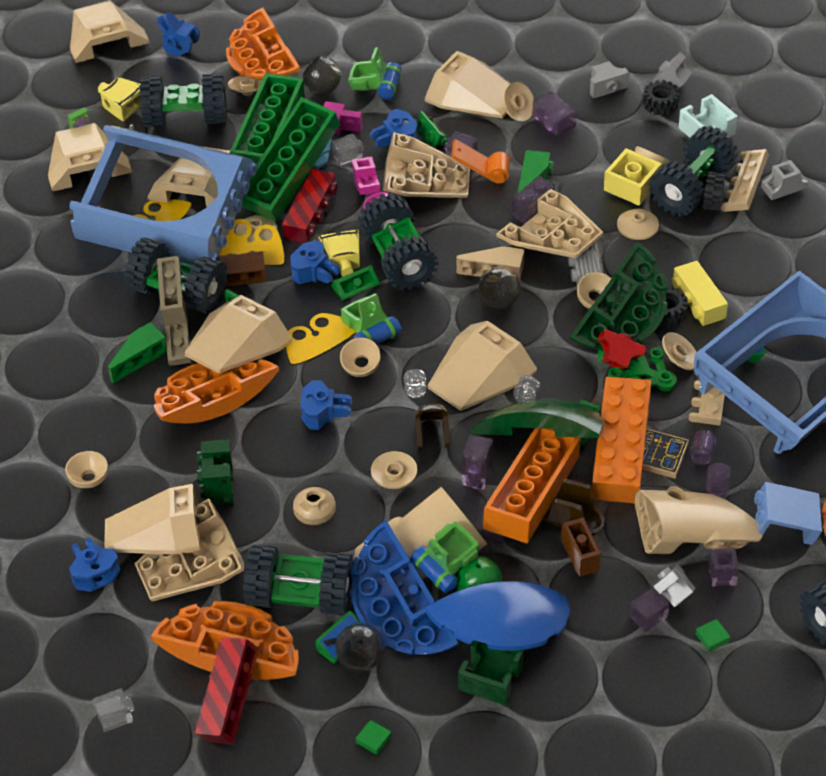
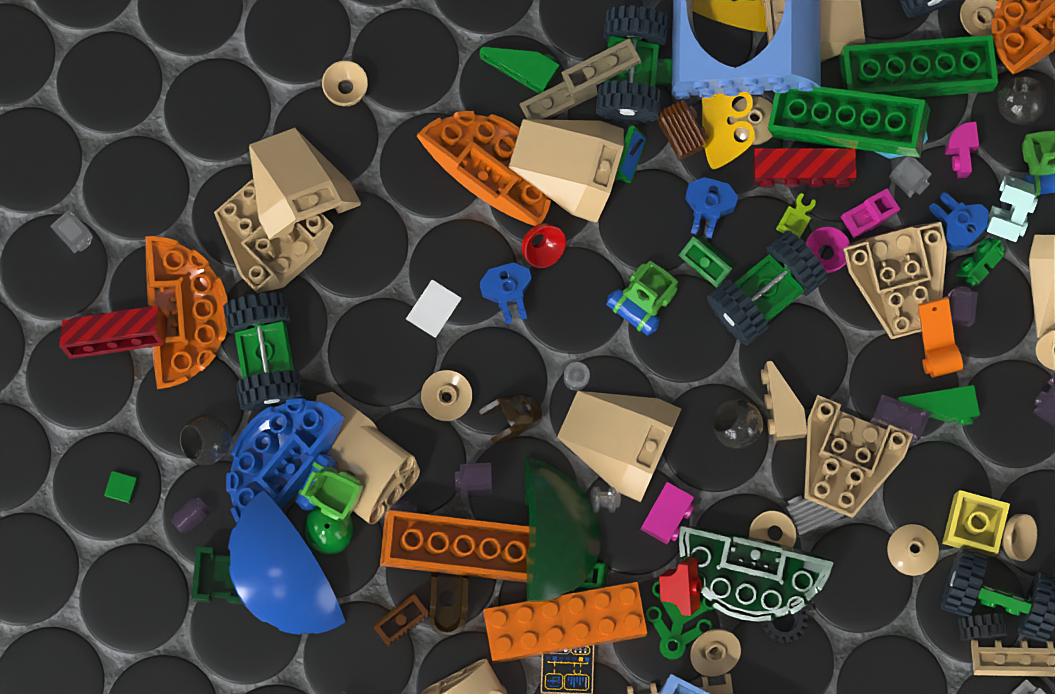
camera: 65 degrees right, 30 degrees up
blue hinge [69,537,121,592] -> none
dark green piece [197,439,234,507] -> none
yellow piece [286,313,356,364] -> none
tan piece [293,487,336,525] -> none
slope [316,611,368,664] -> none
light yellow torso [319,229,360,277] -> none
tan piece [340,338,381,377] -> none
light yellow brick [671,261,728,326] -> none
none -> clear purple brick [170,497,209,535]
none -> white sticker [406,280,462,338]
none -> red piece [521,223,566,268]
none -> dark pink brick [640,482,695,544]
none -> lime plate [776,193,816,239]
none -> light aqua piece [987,174,1038,242]

